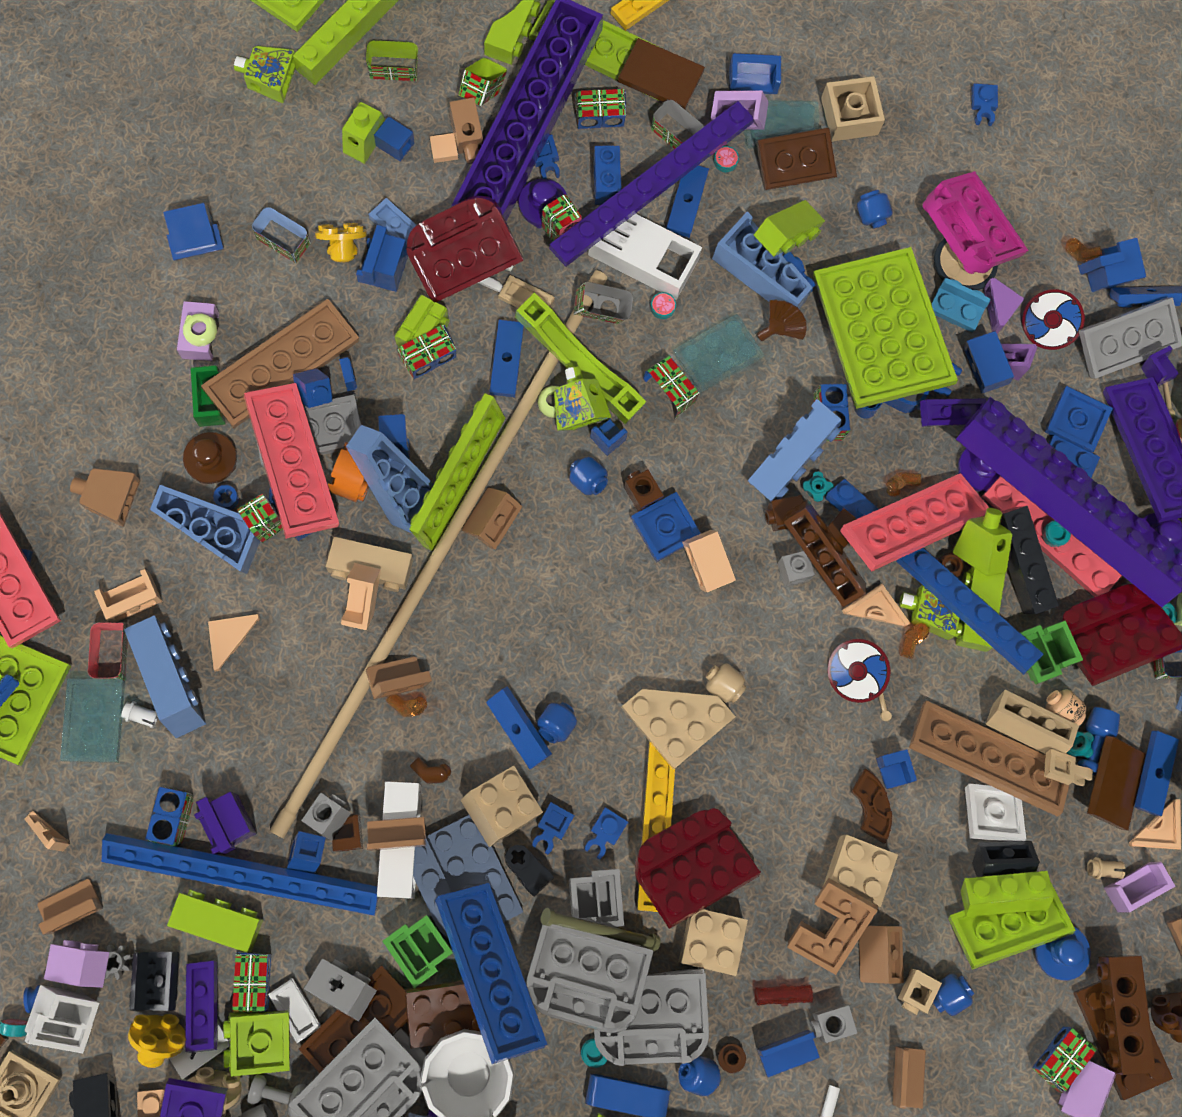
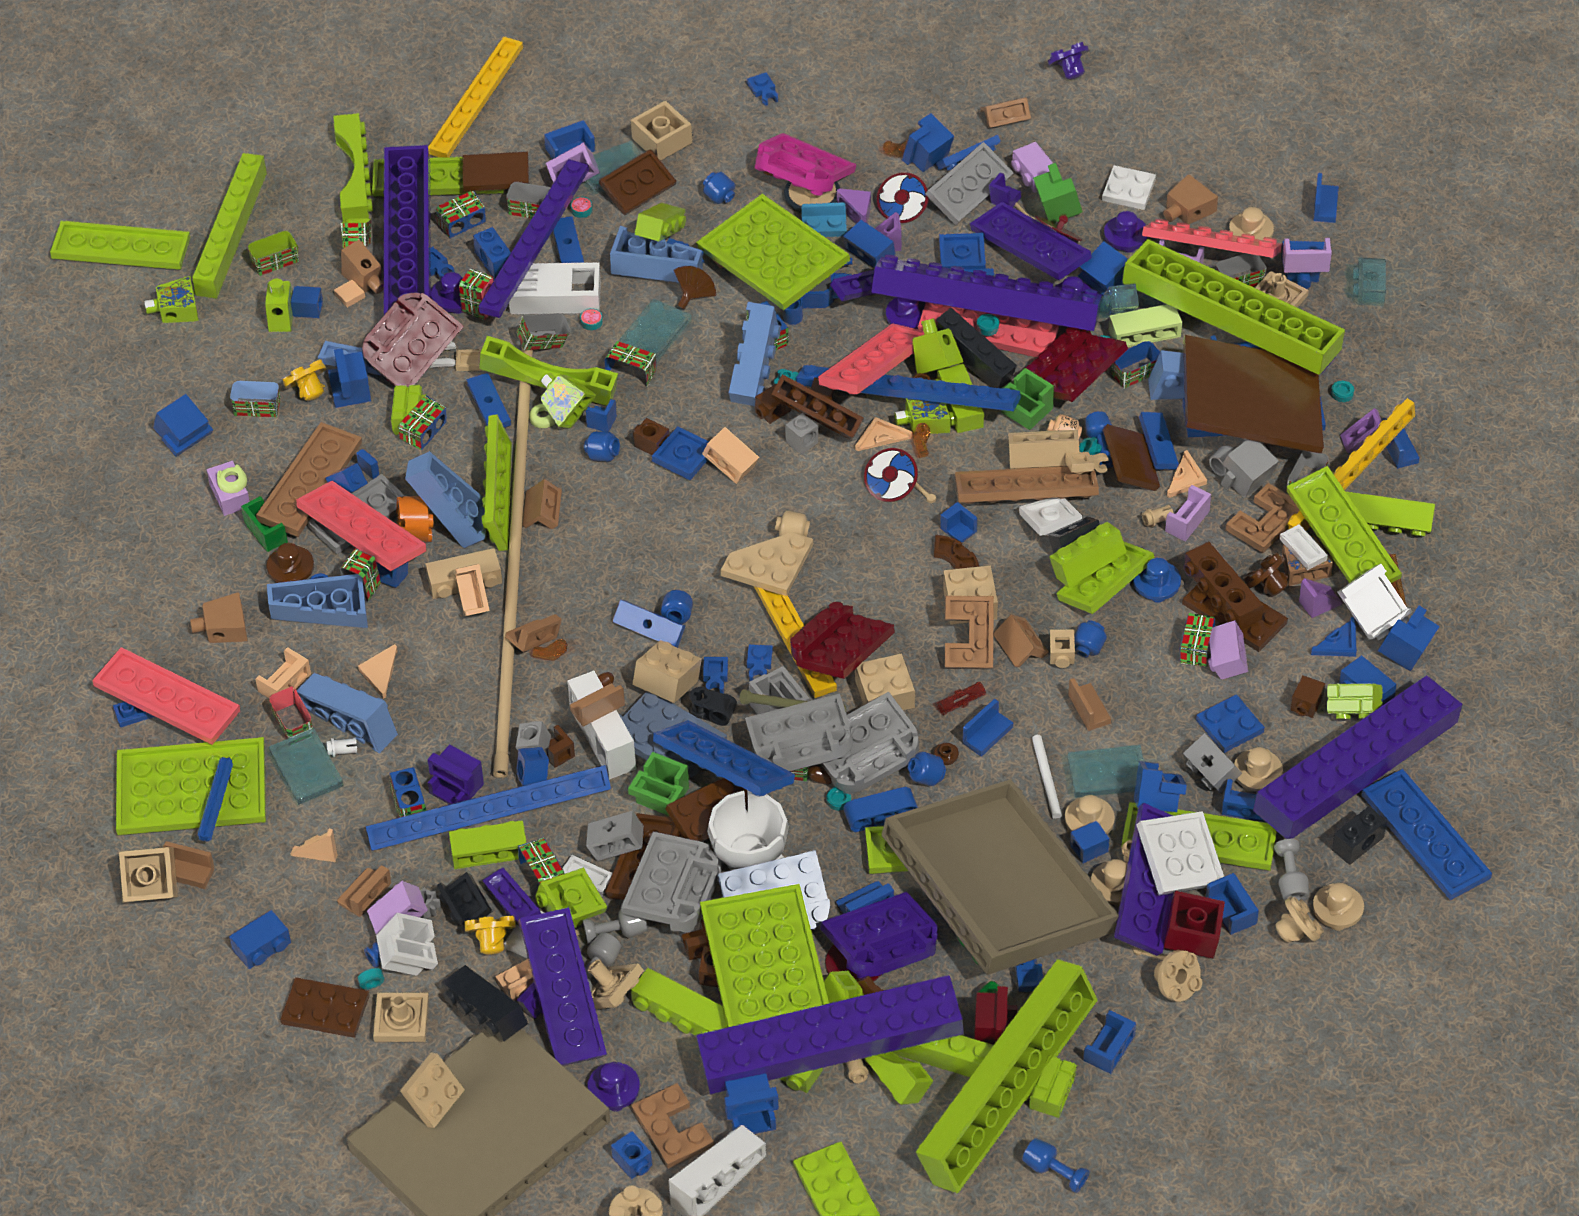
camera: 15 degrees left, 25 degrees down
light grey brick [810,1004,857,1043] -> none
clear orange arm [886,472,921,496] -> none

